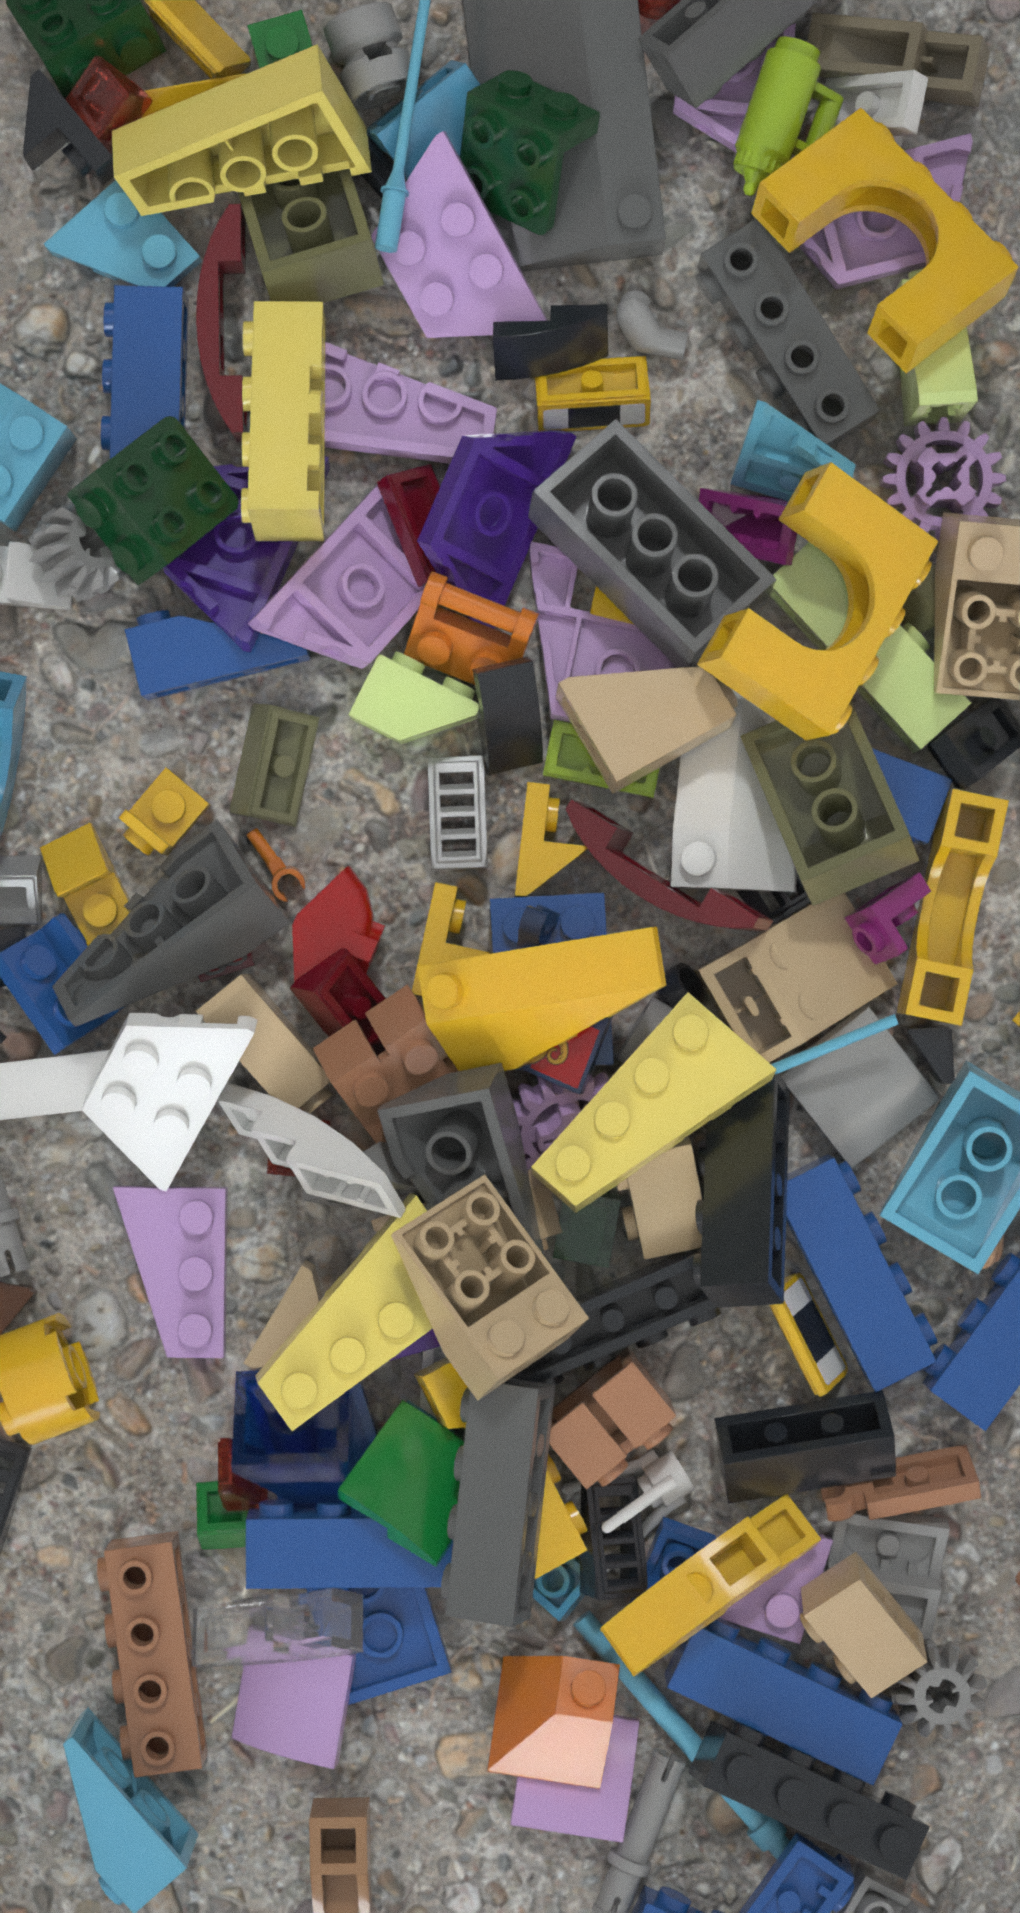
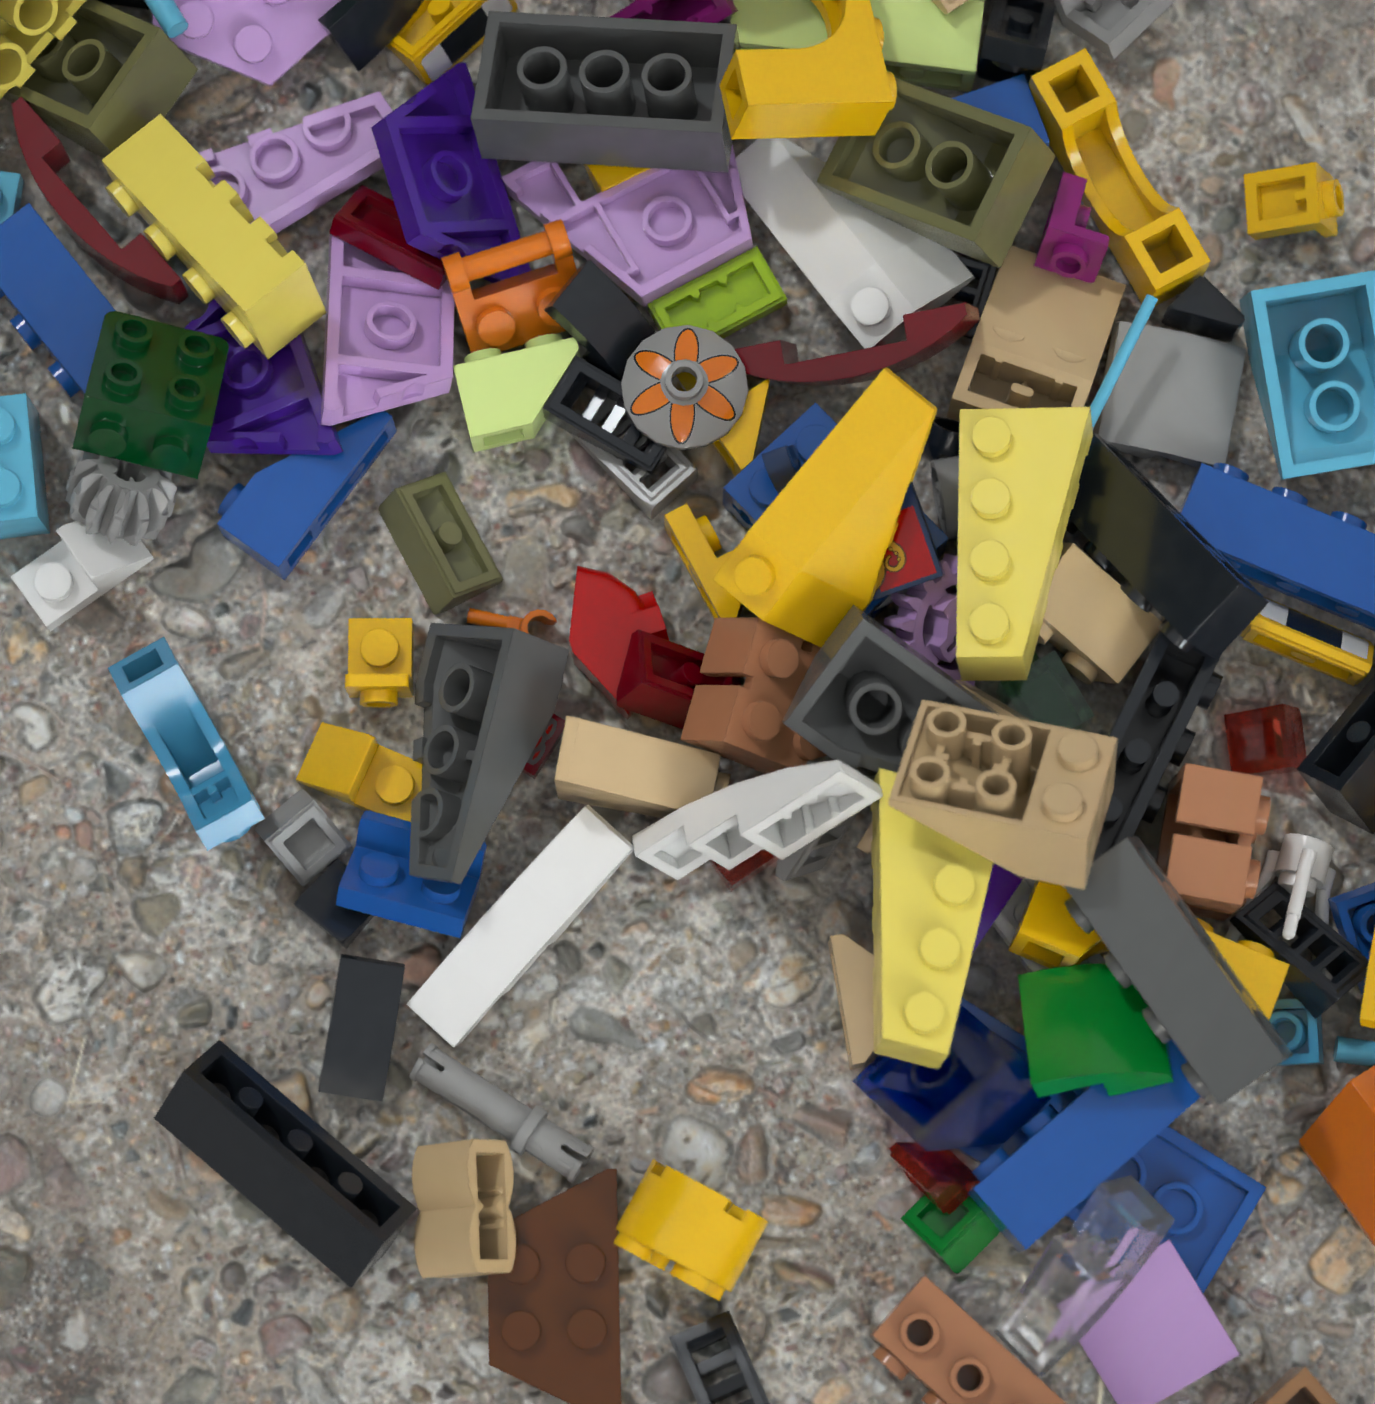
camera: 45 degrees left, 10 degrees down
white wing [82,1013,257,1191] -> none
lavender wing [113,1186,228,1358] -> none
tan slope [555,666,738,794] -> none
none -> black slope [543,356,669,475]
none -> light grey dish [621,325,748,450]
none -> clear red slope [1224,704,1307,776]

